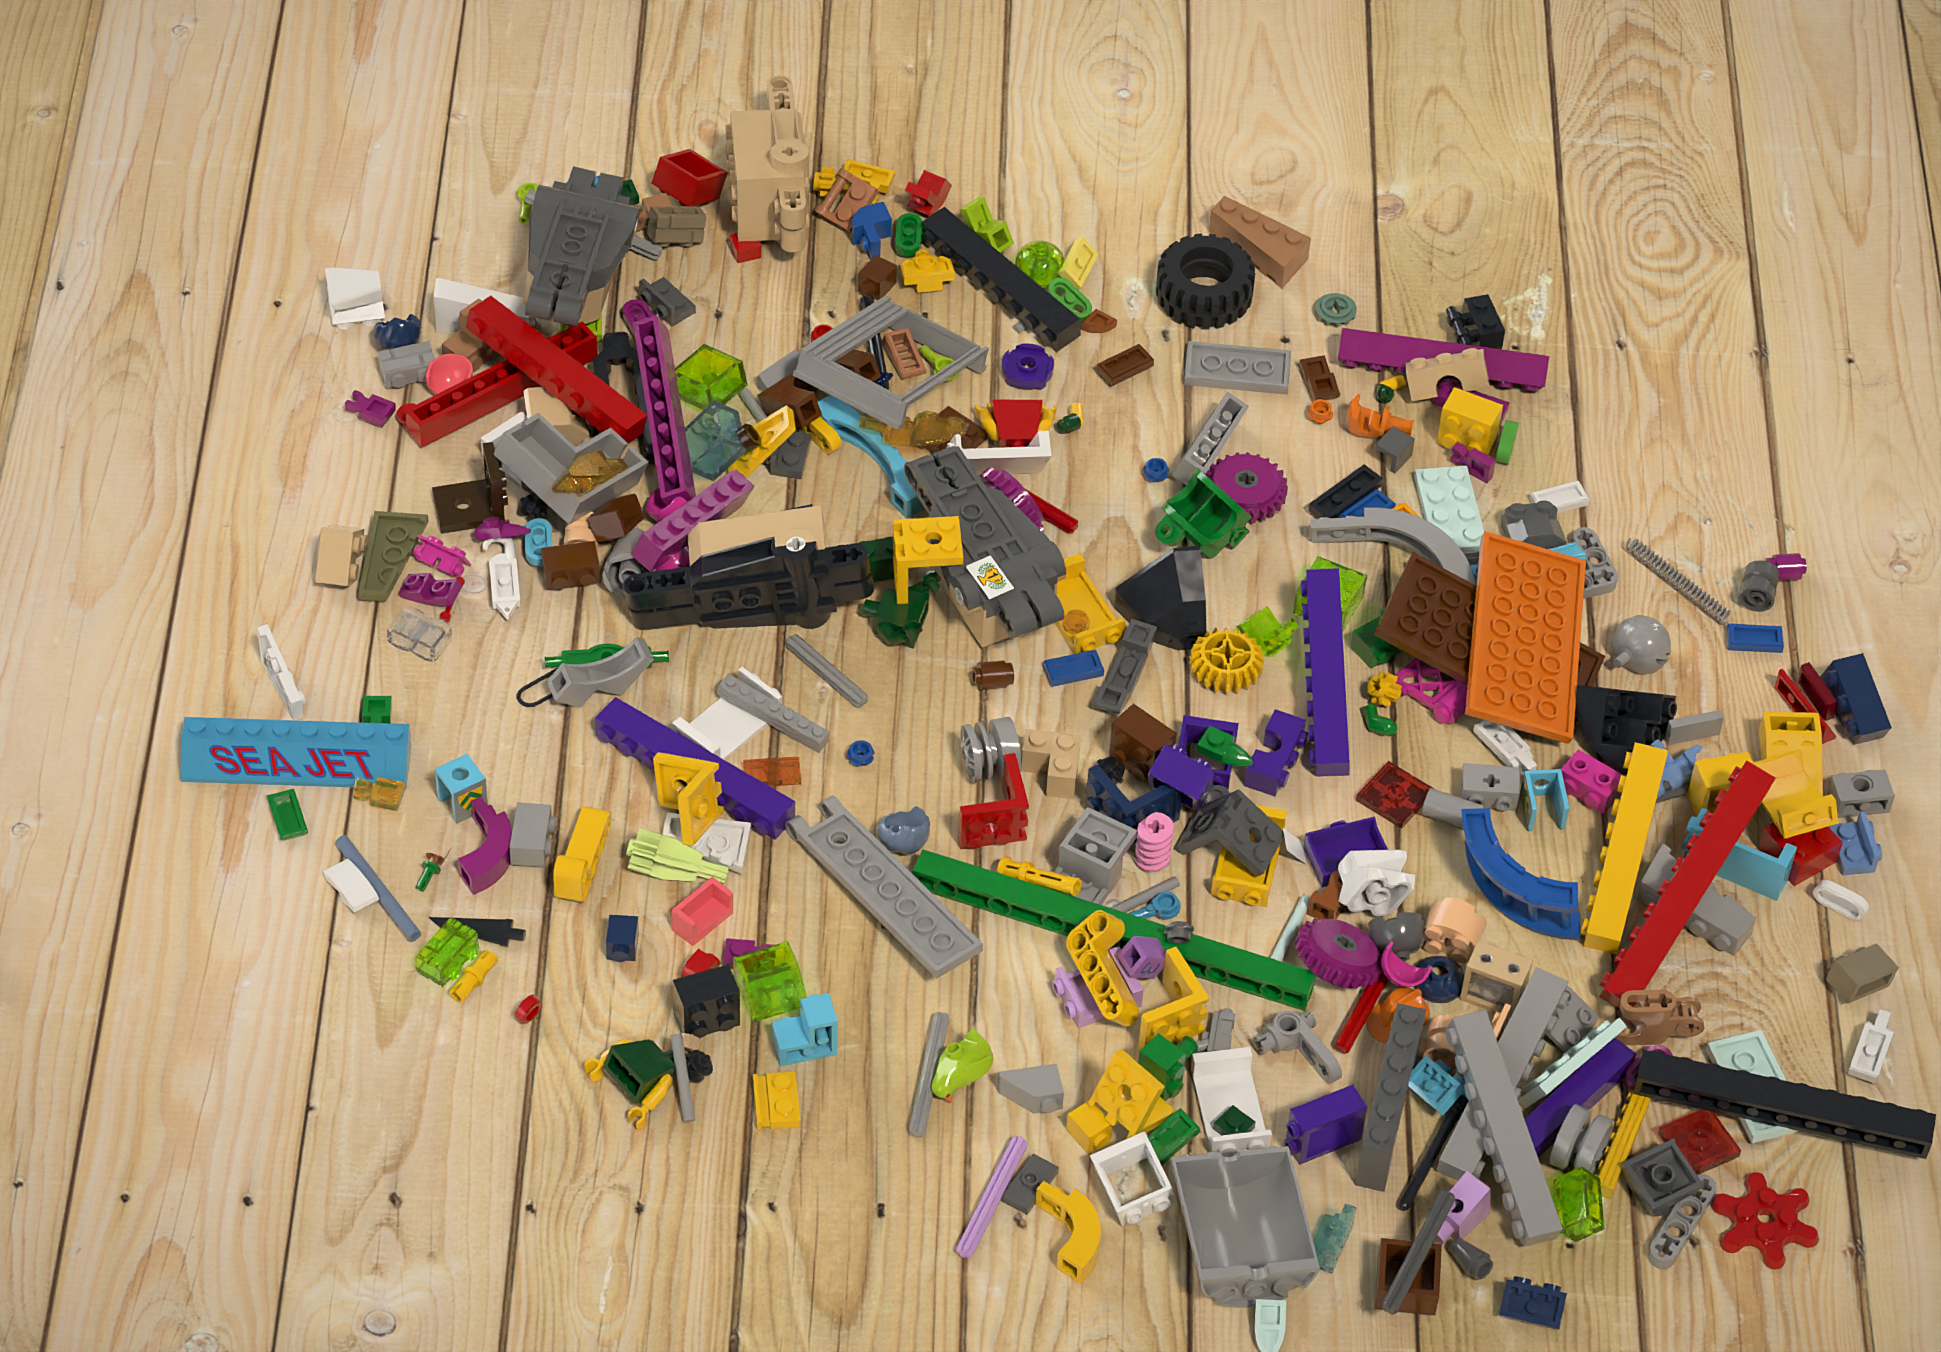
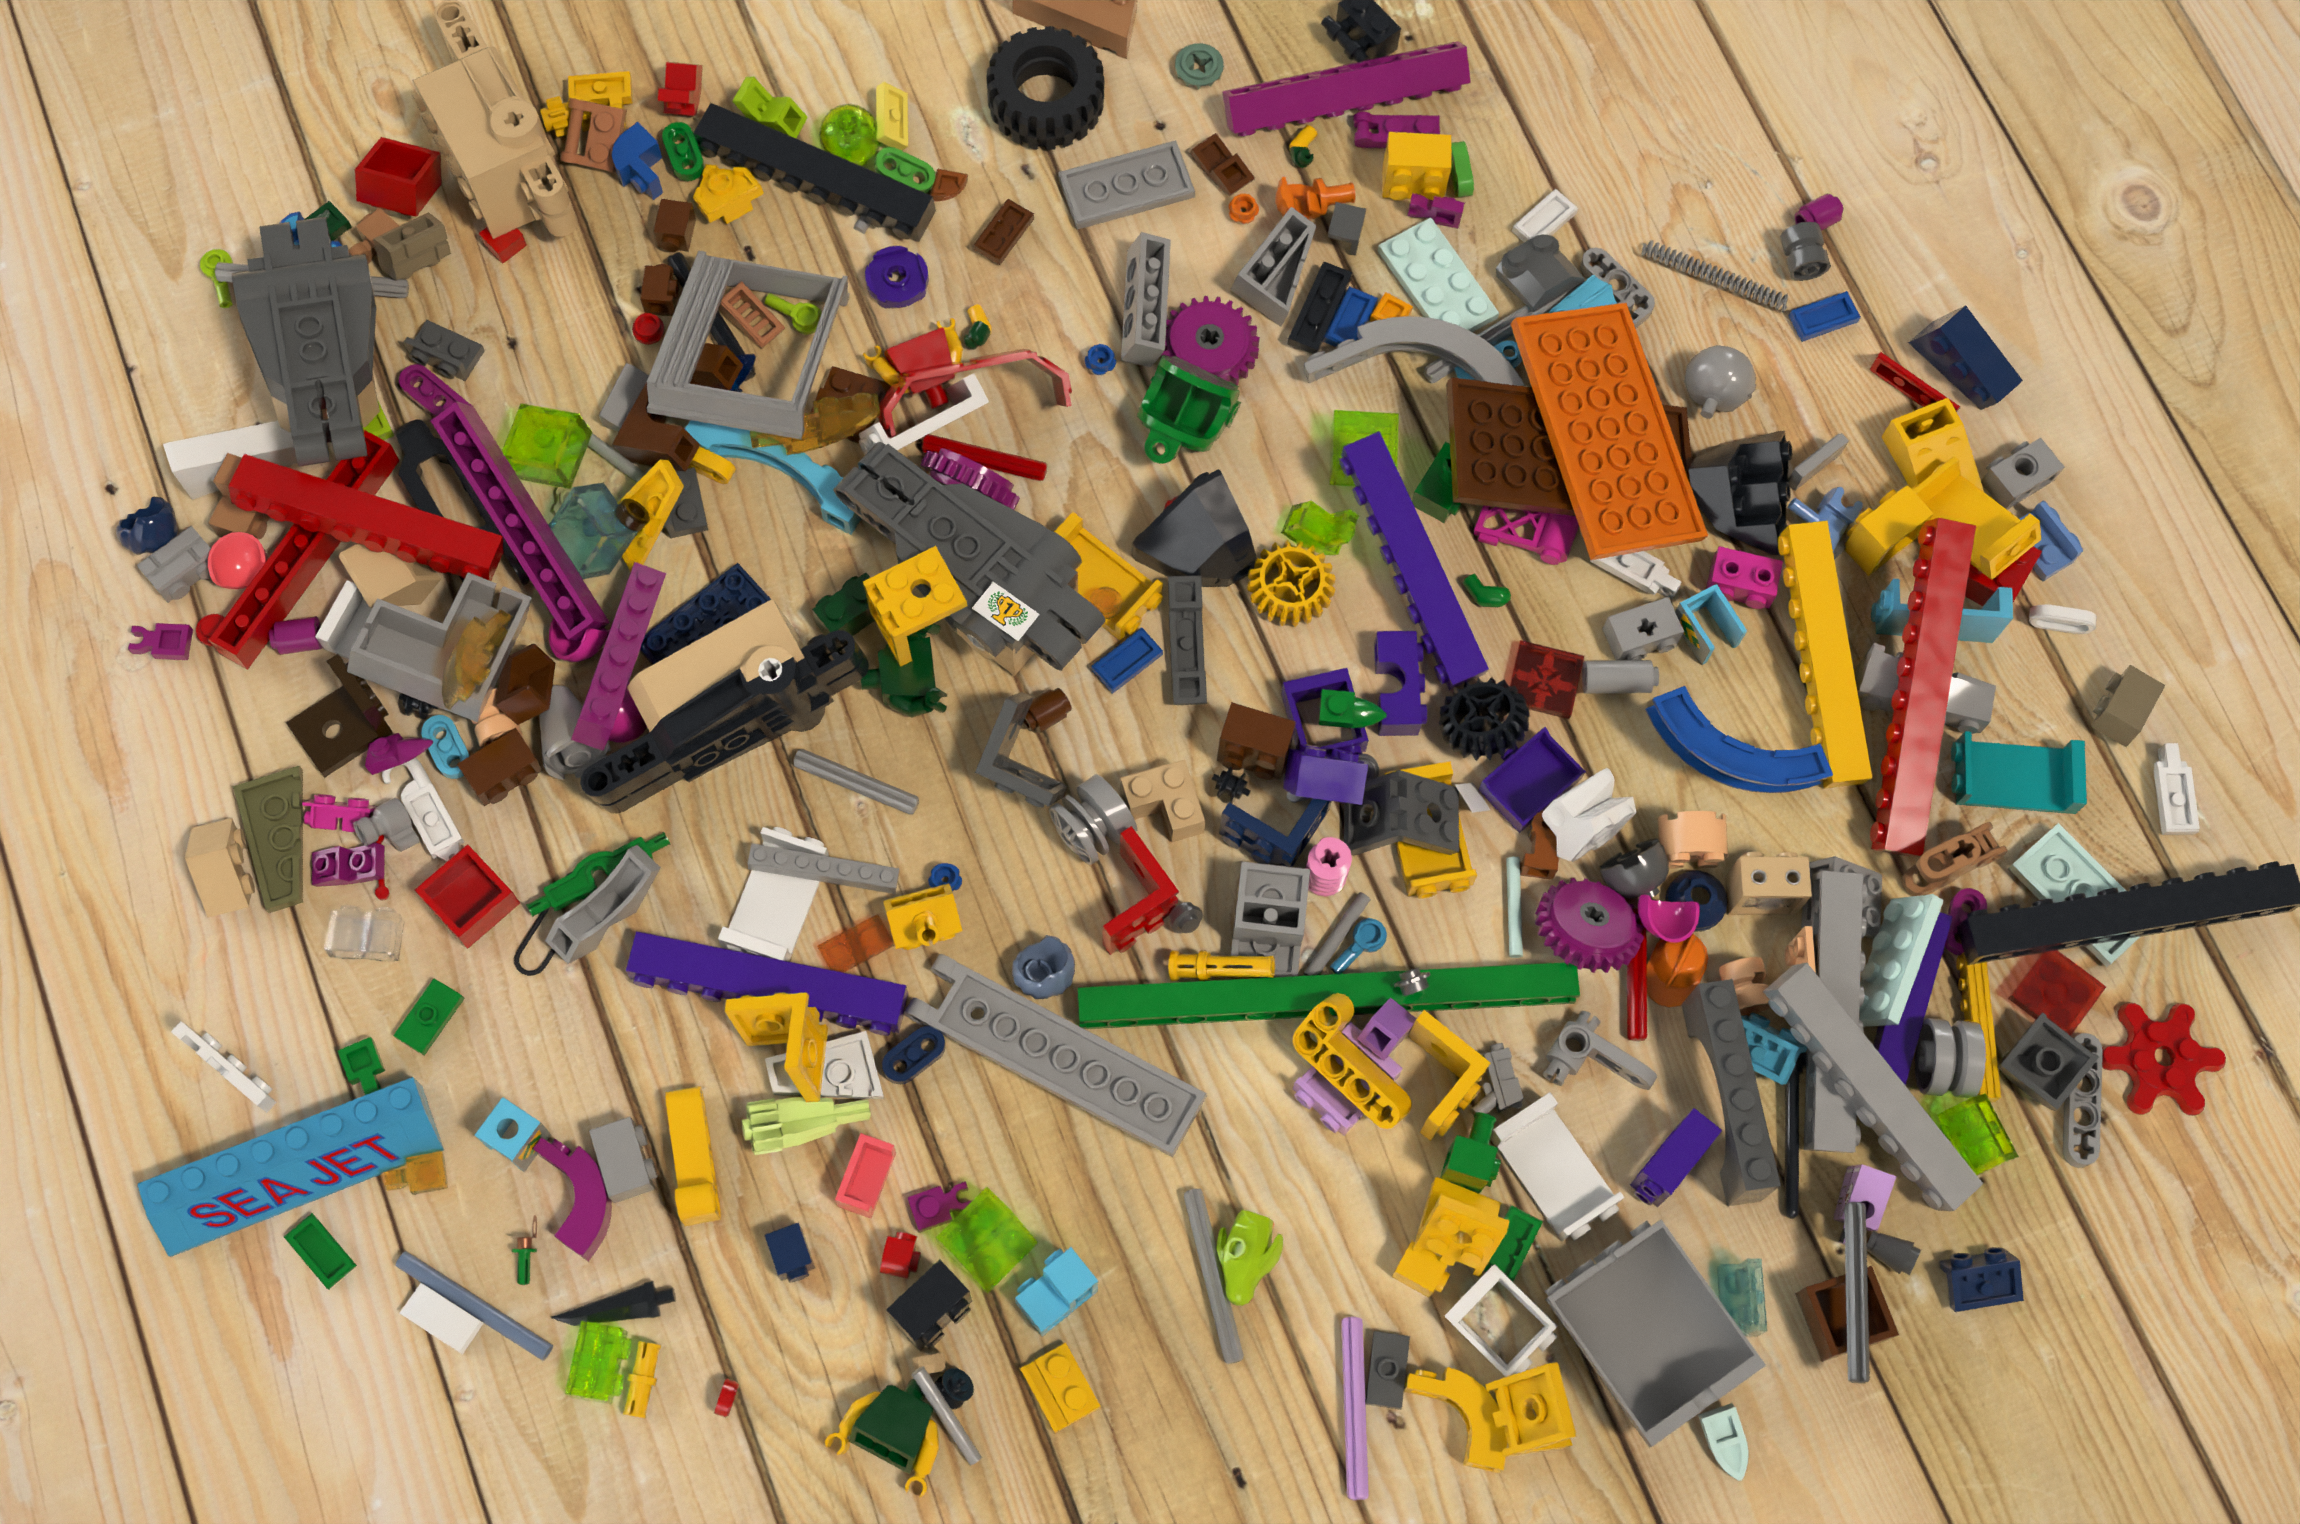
camera: 25 degrees left, 20 degrees up
white piece [325,267,385,329] -> none
light grey slope [998,1064,1064,1113] -> none
dark green plate [1213,1105,1256,1136] -> none
yellow gear [1367,671,1402,707] -> none
tan arch [1406,348,1489,401] -> none
dark red tile [1798,662,1837,721] -> none
none -> magenta brick [269,616,323,655]
none -> light grey piece [353,798,420,852]
none -> green plate [393,978,465,1056]
none -> red piece [415,844,520,949]
none -> reddish brown brick [640,264,679,316]
none -> red windscreen [876,349,1072,438]
none -> dark blue plate [882,1026,945,1085]
none -> yellow brick [883,883,963,950]
none -> dark grey bracket [975,692,1068,808]
none -> flat silver plate [1169,902,1203,934]
none -> light grey wedge [1231,207,1317,327]
none -> black gear [1439,677,1530,761]
none -> yellow bracket [1485,1362,1577,1457]
none -> teal panel [1951,731,2087,814]

